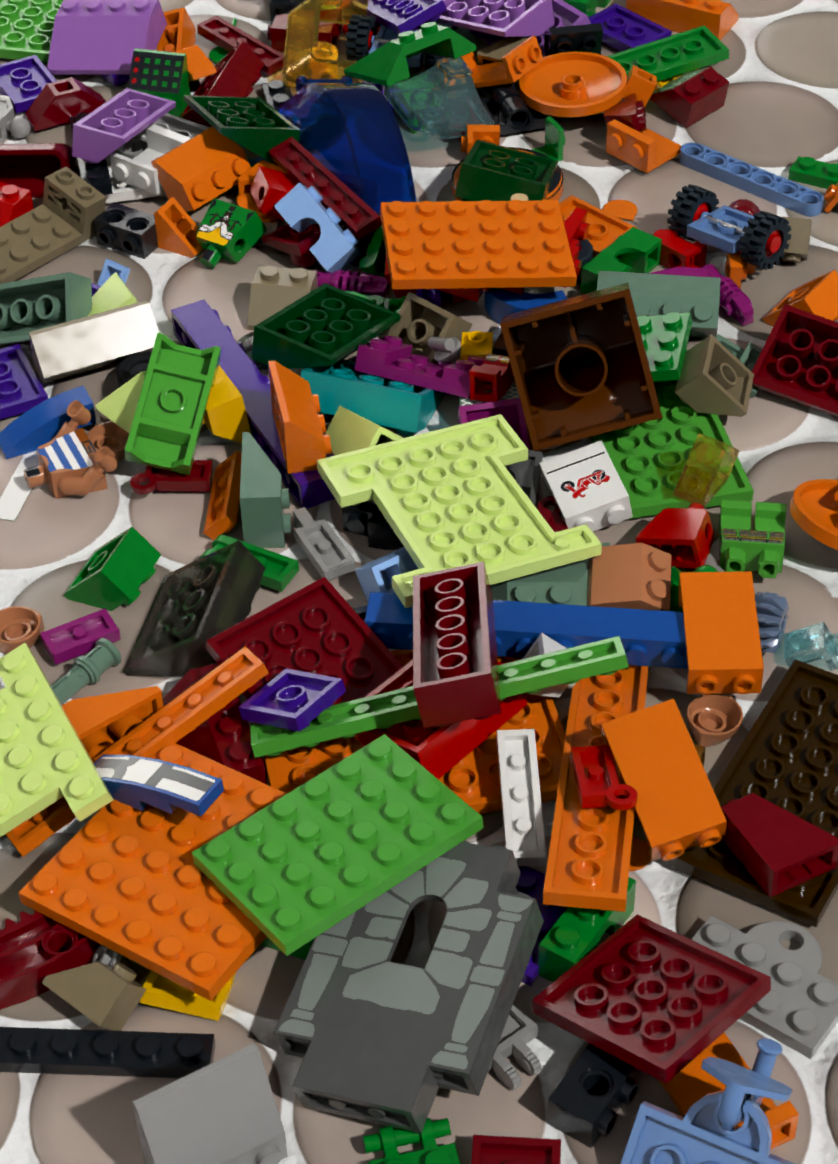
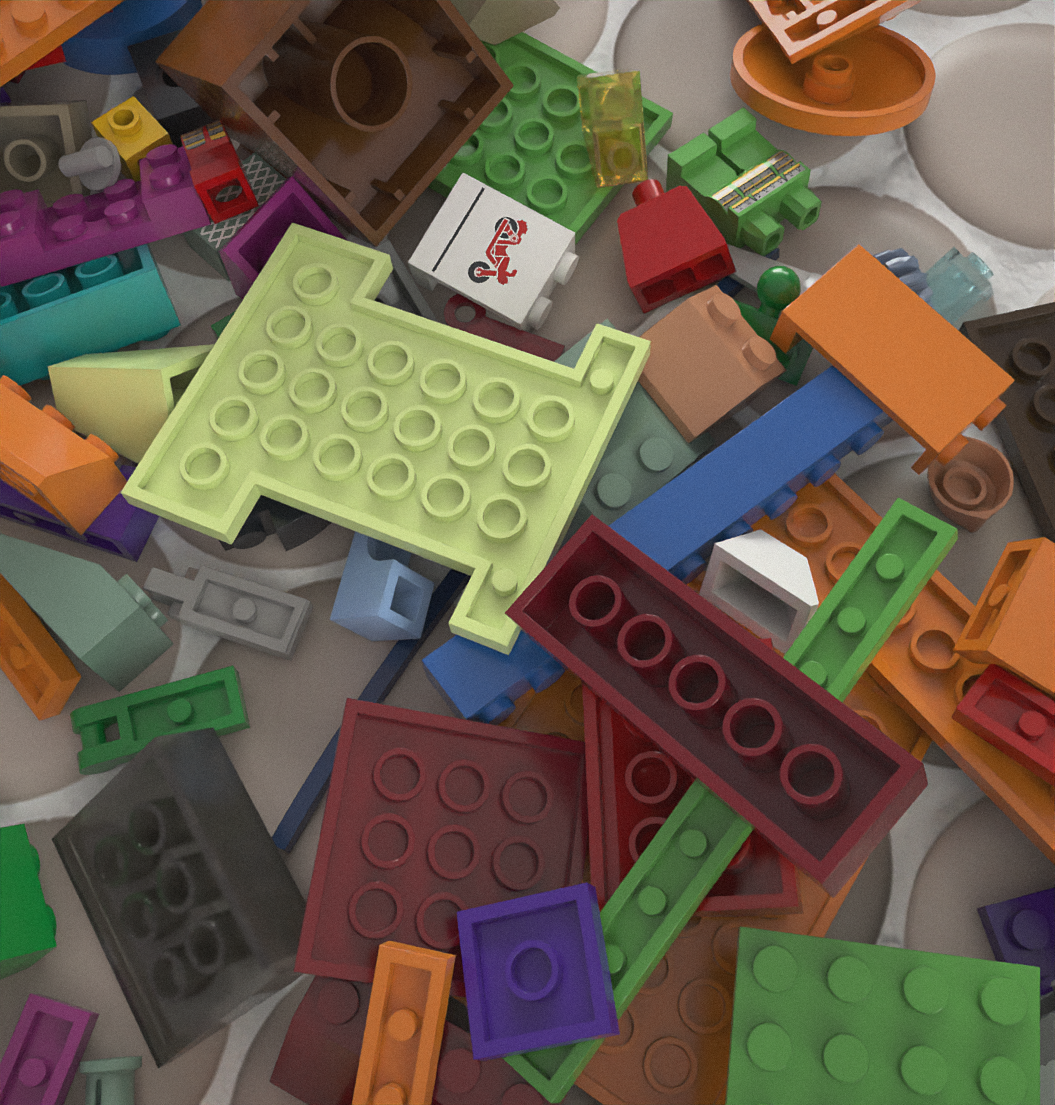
camera: 45 degrees left, 25 degrees up
white plate [496,729,547,866] -> none

